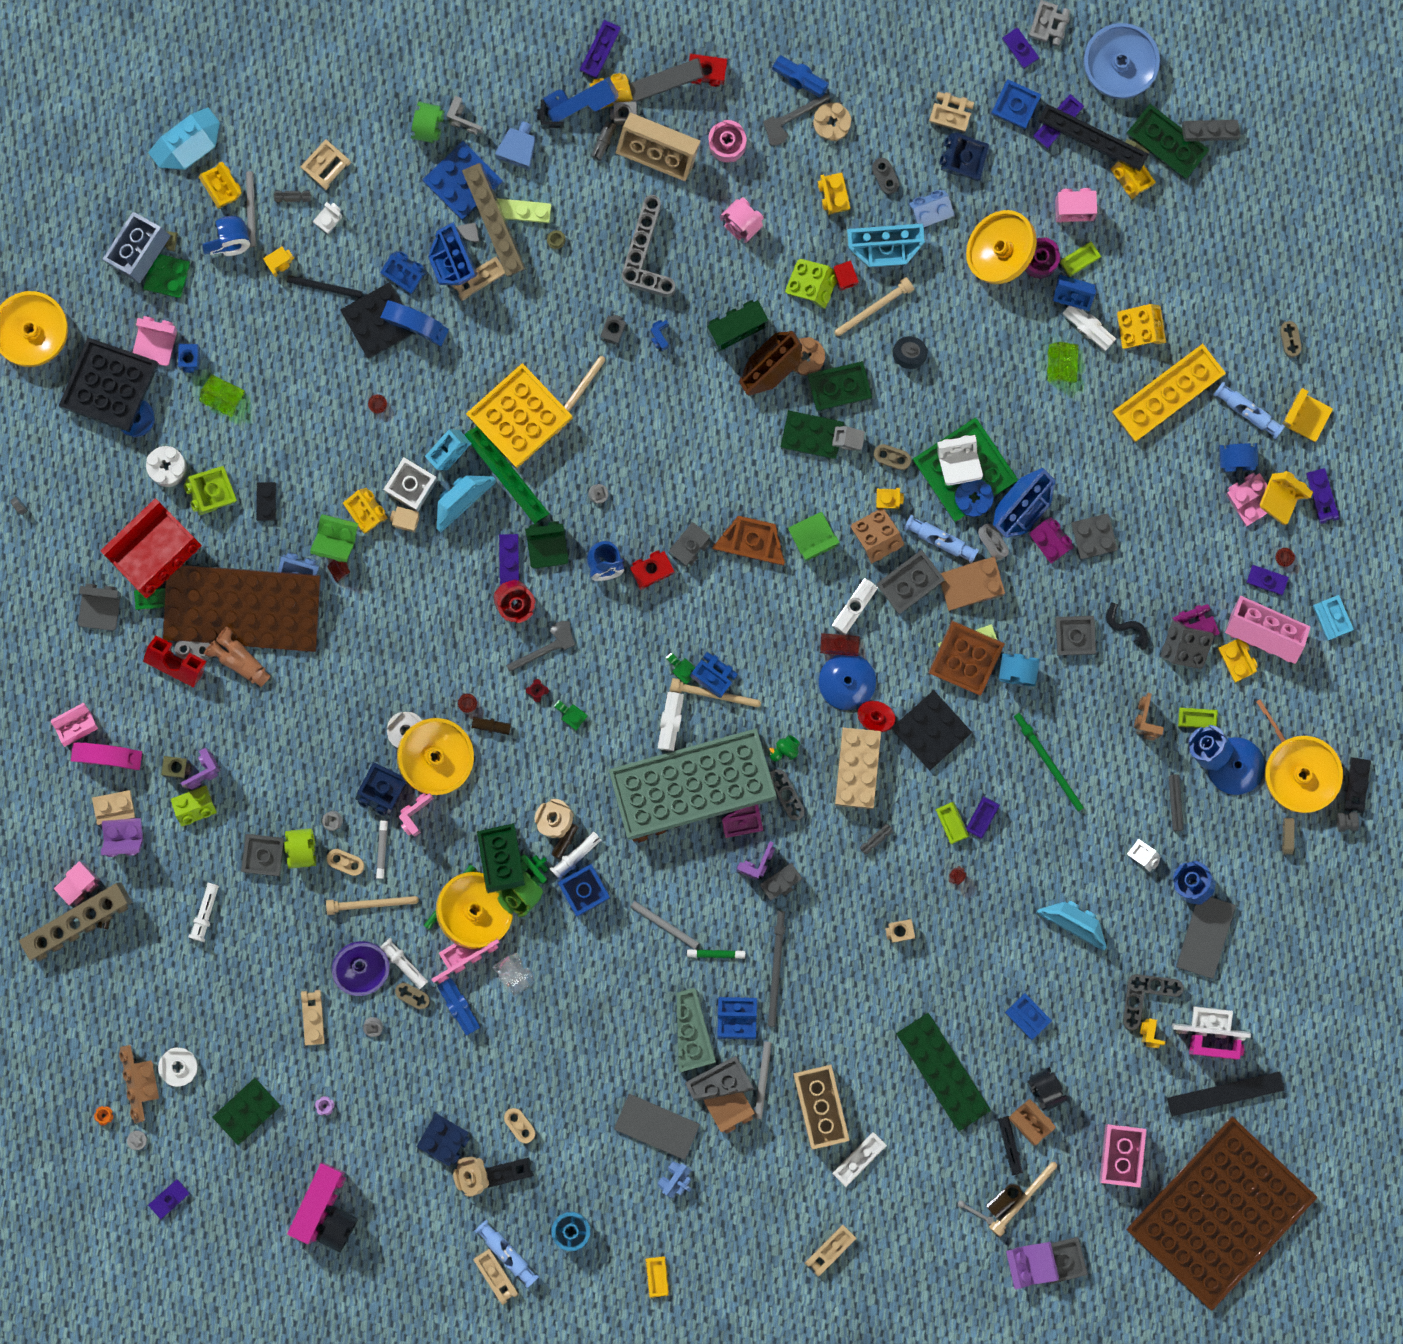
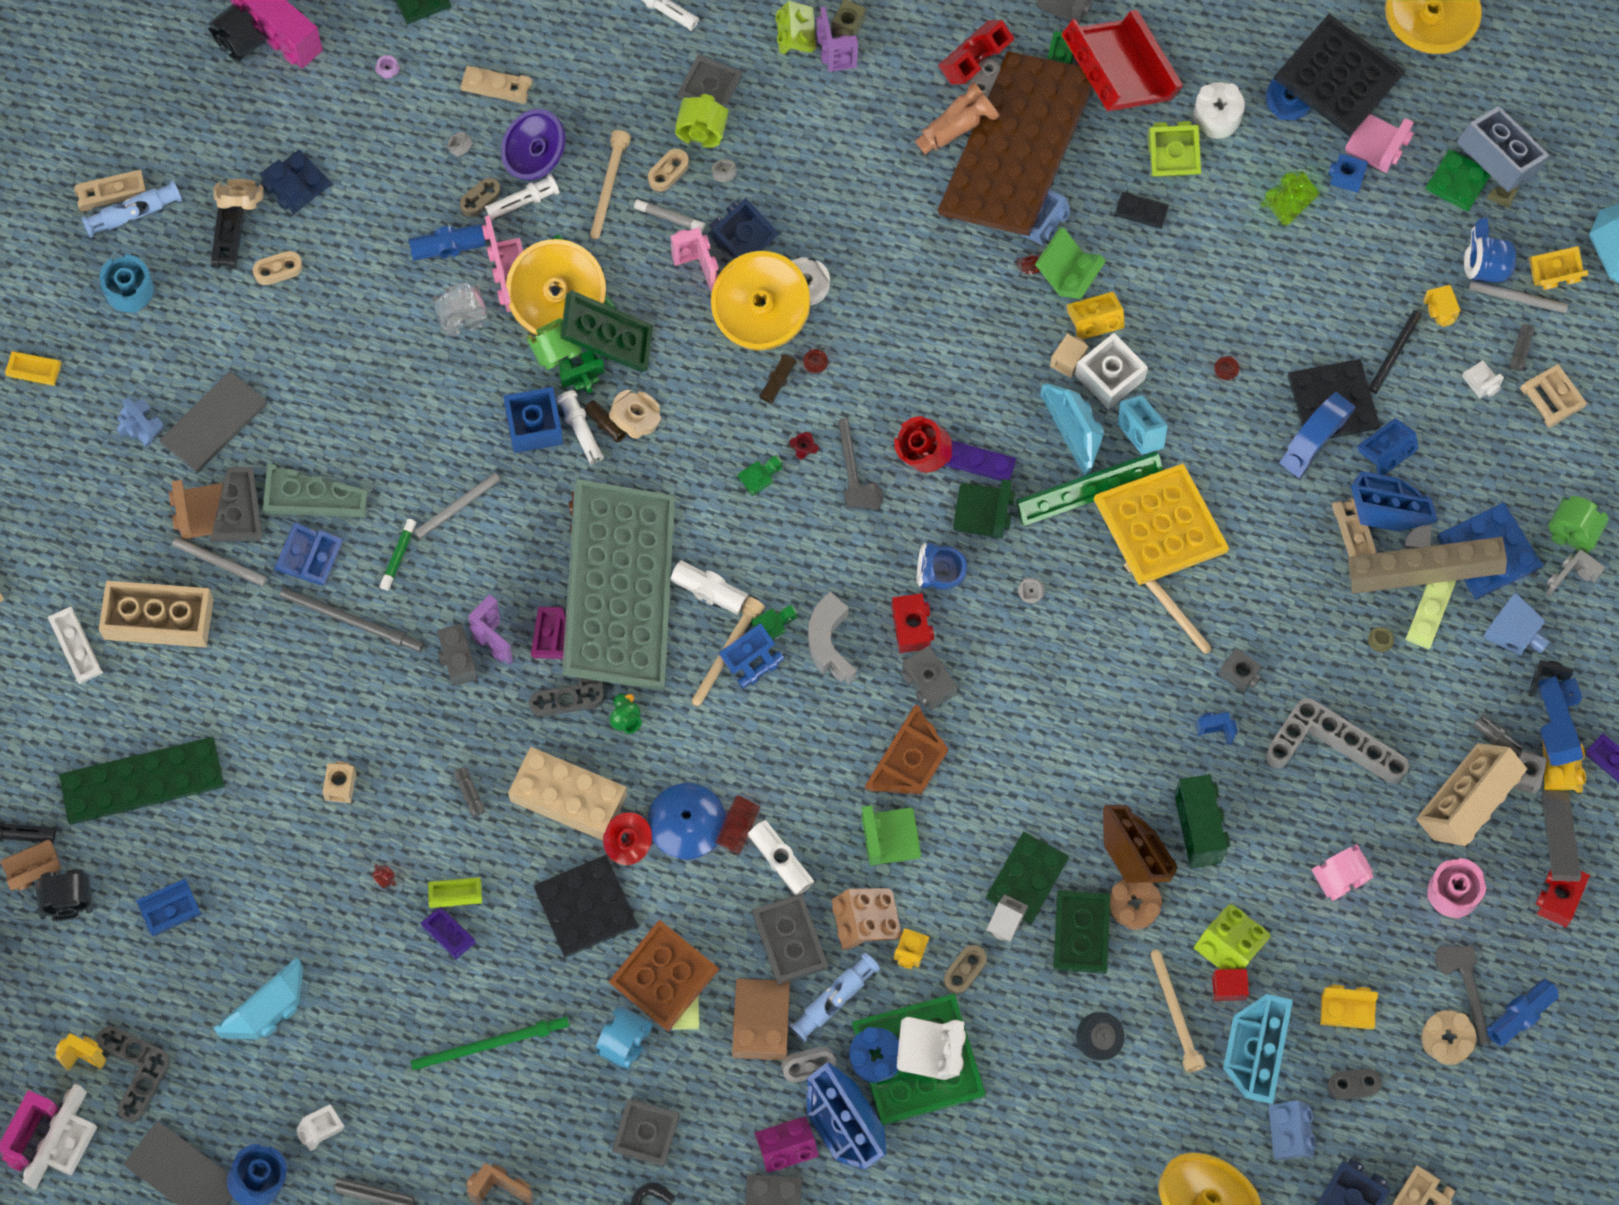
camera: 105 degrees right, 15 degrees down
none -> light grey arch [808,591,857,685]

